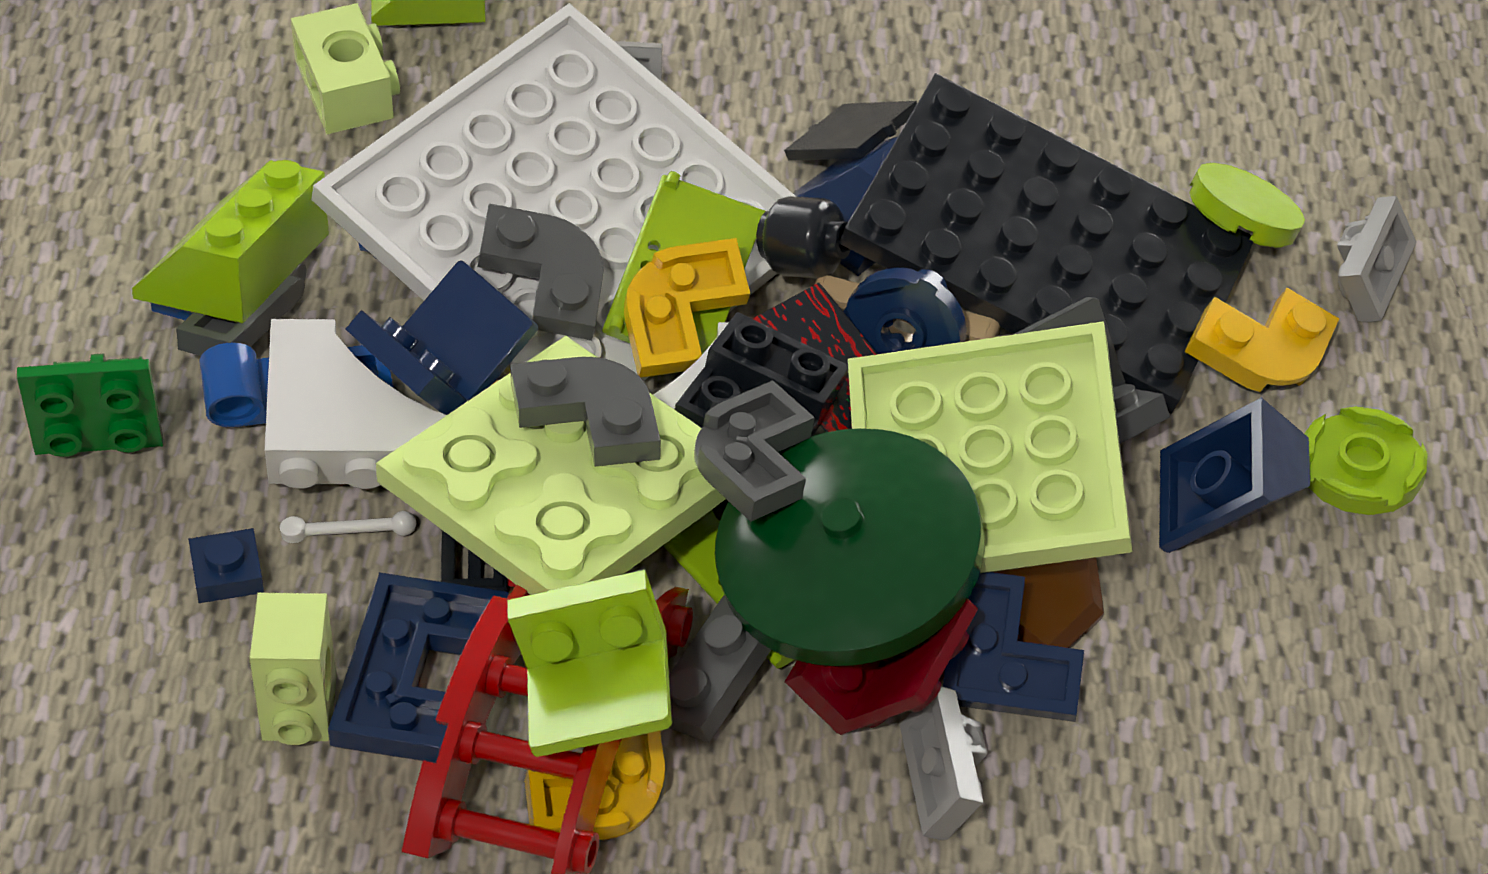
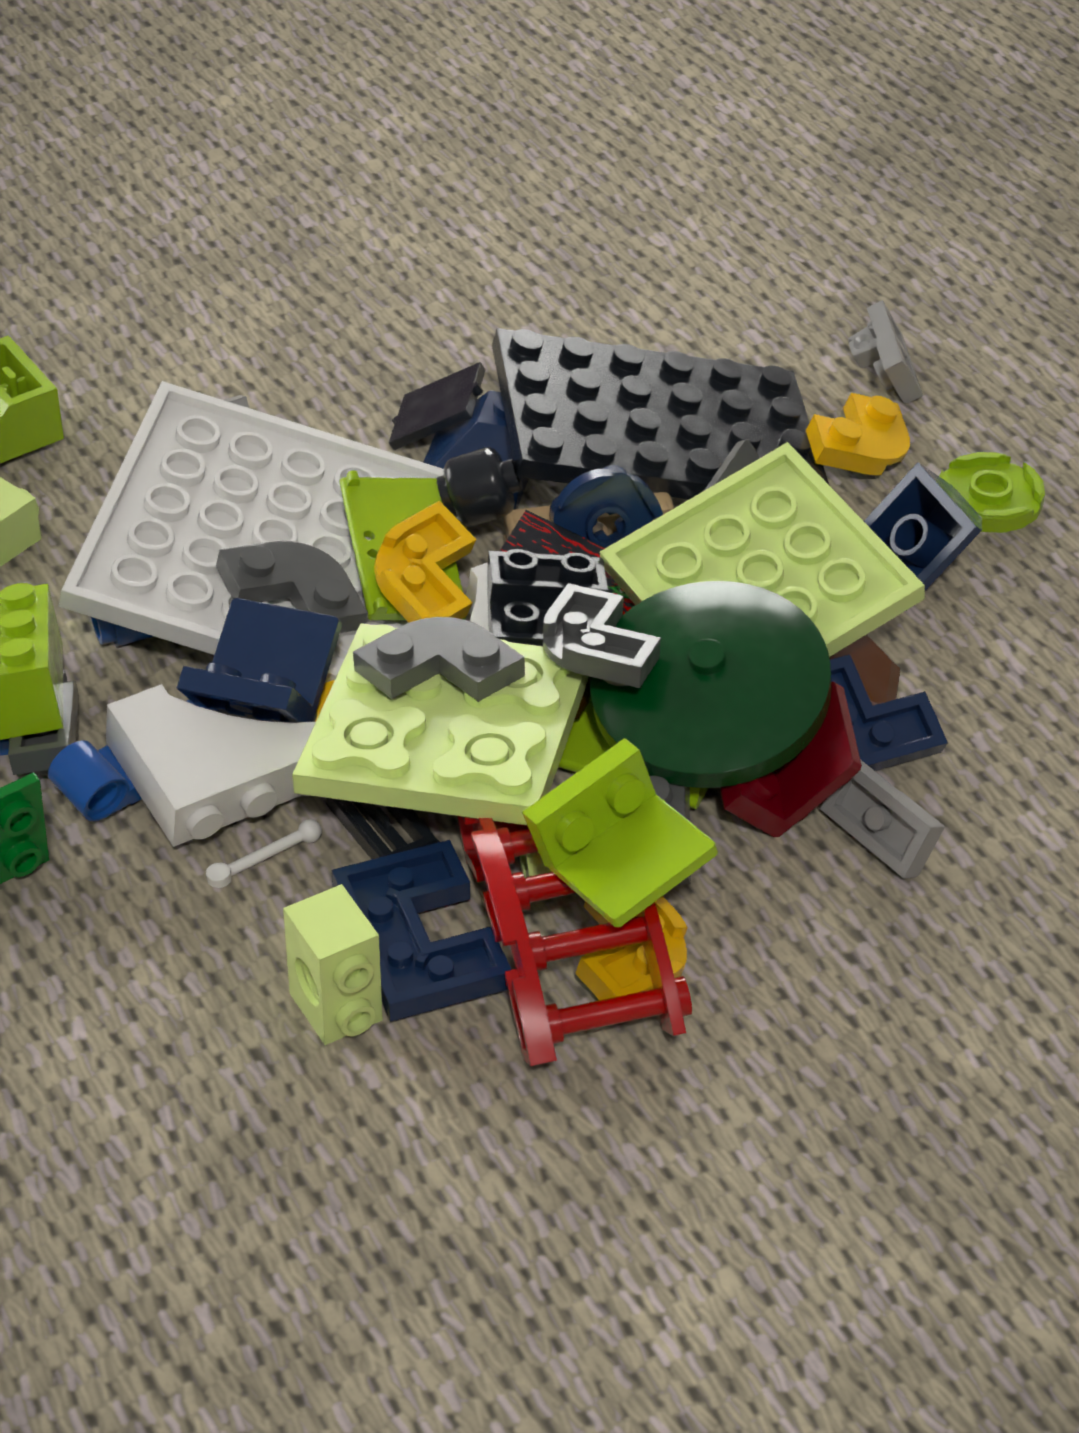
camera: 30 degrees left, 5 degrees down
dark blue plate [188,528,264,604] -> none
lime tile [1189,162,1305,248] -> none

